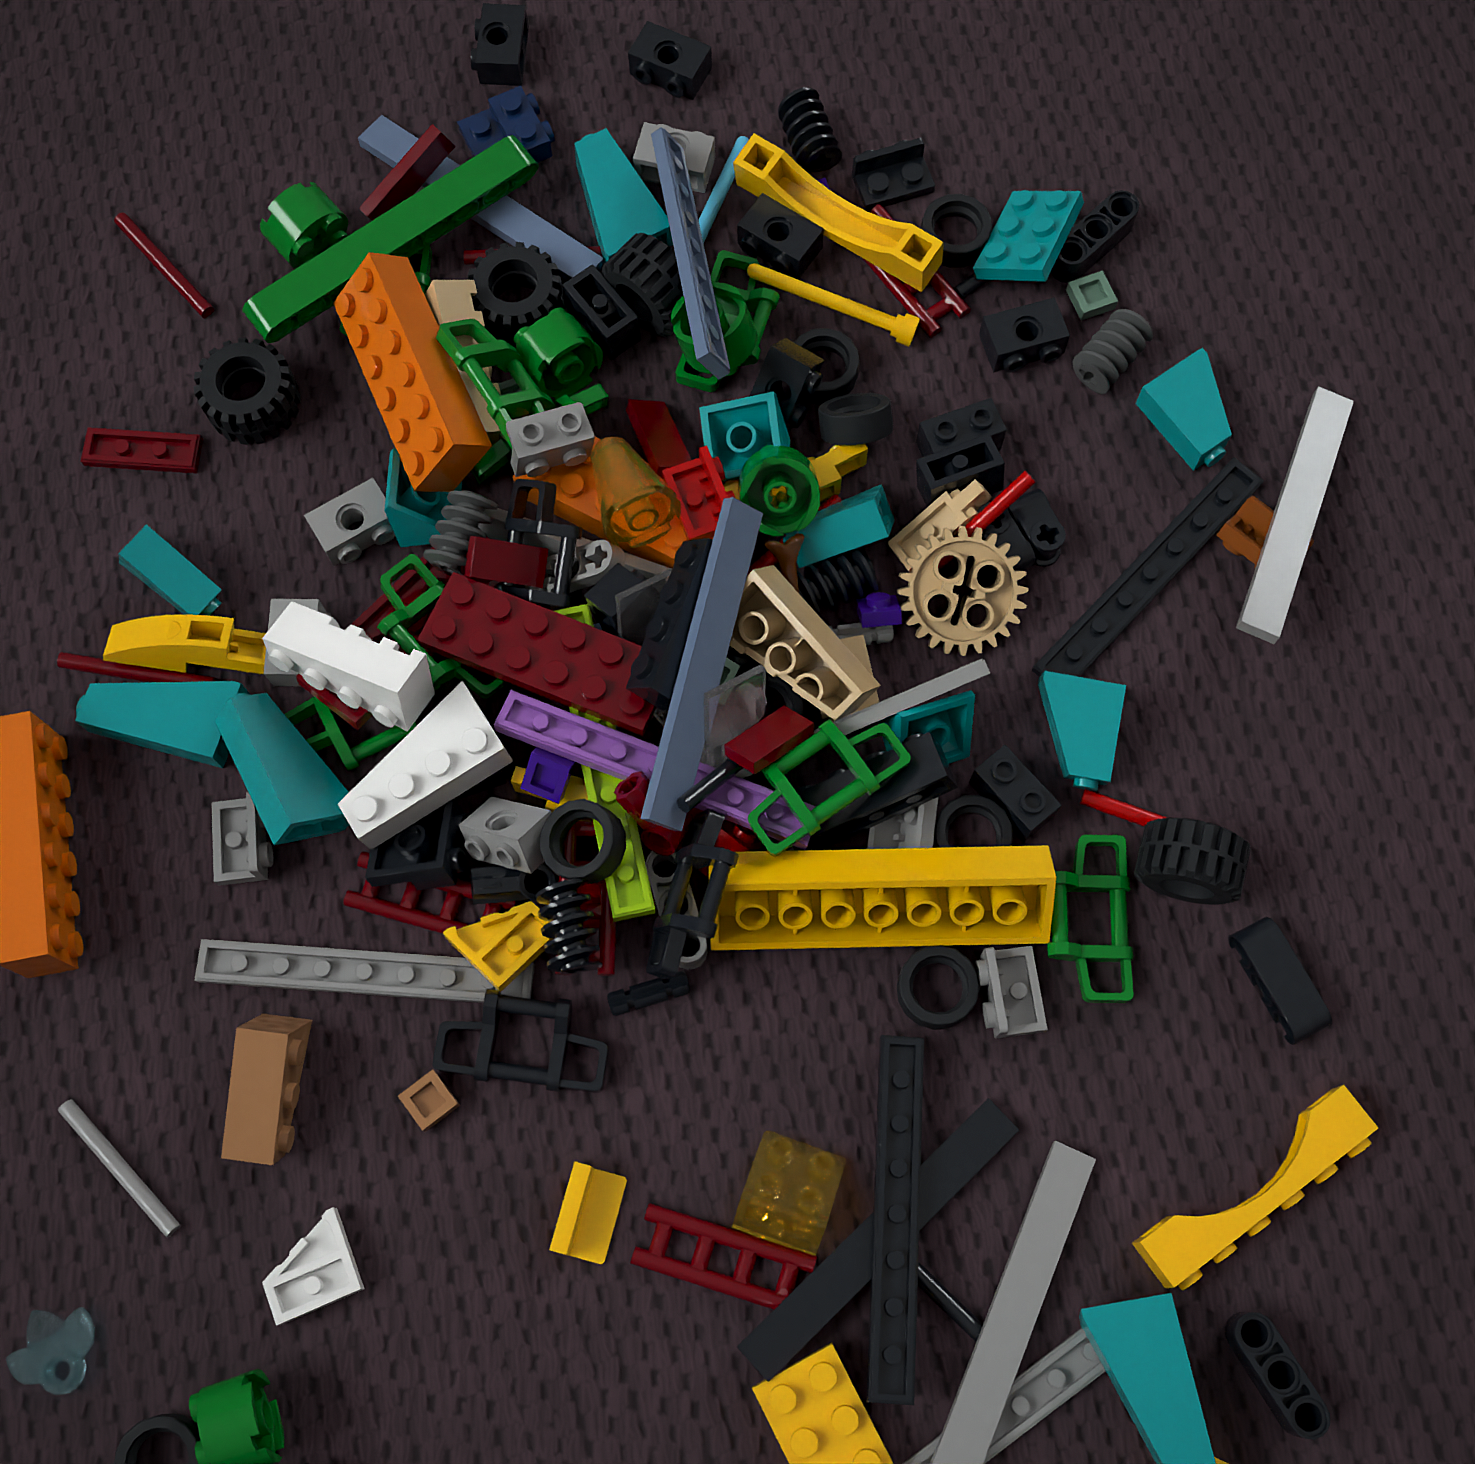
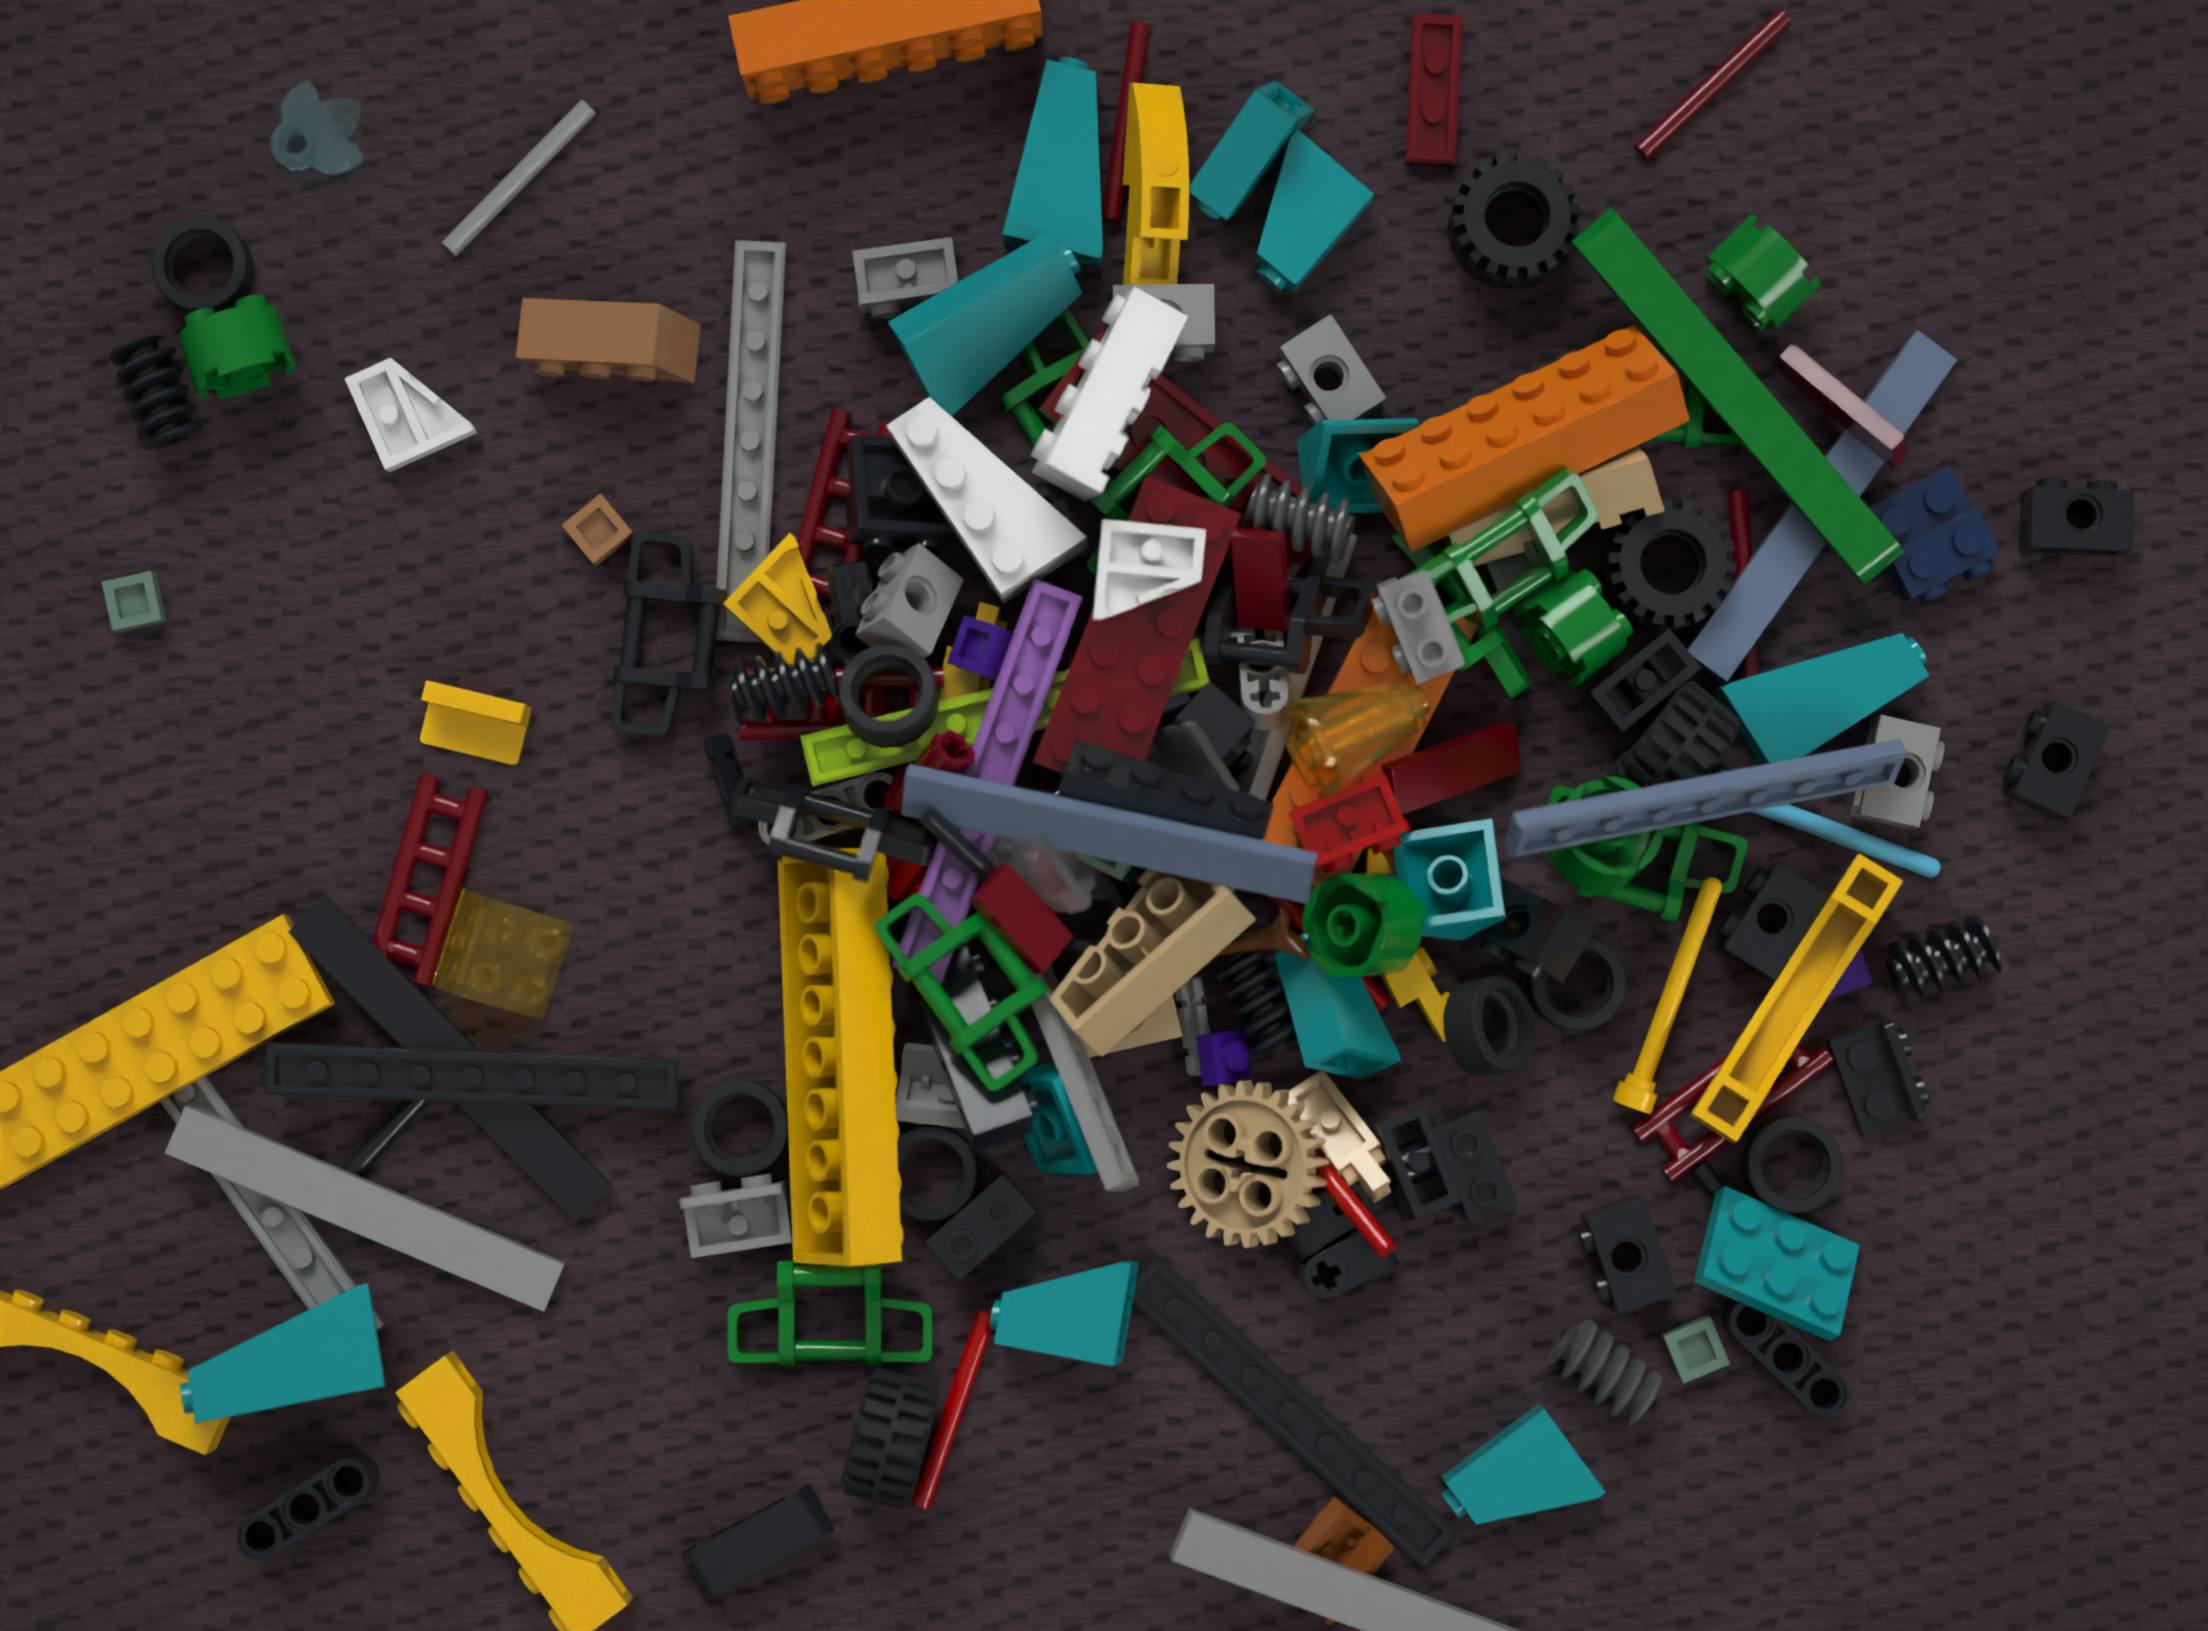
camera: 85 degrees right, 15 degrees up
none -> white wing [1092,519,1206,621]
none -> teal slope [1255,129,1374,294]

